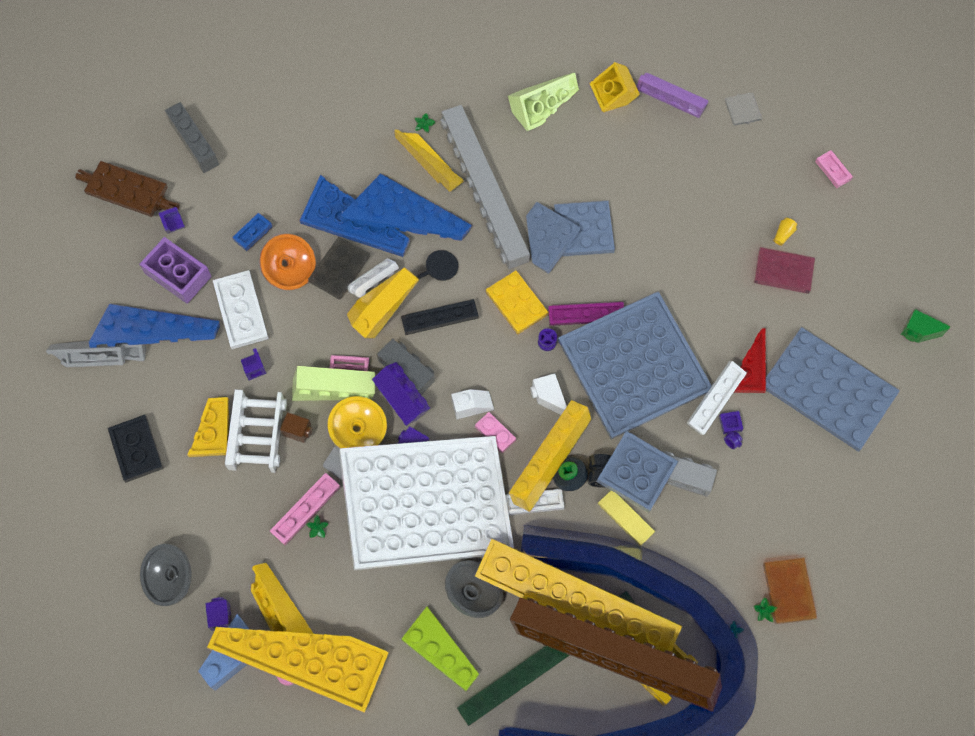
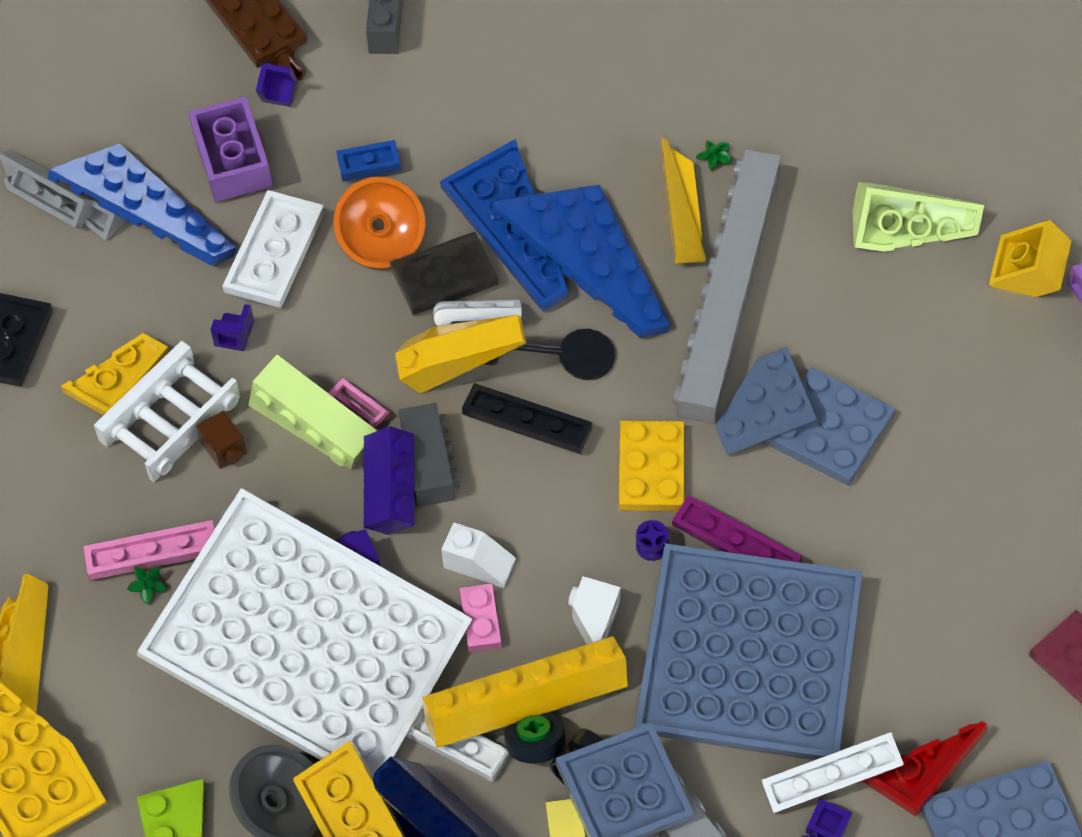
camera: 40 degrees right, 10 degrees down
yellow dish [327,396,387,448] -> none

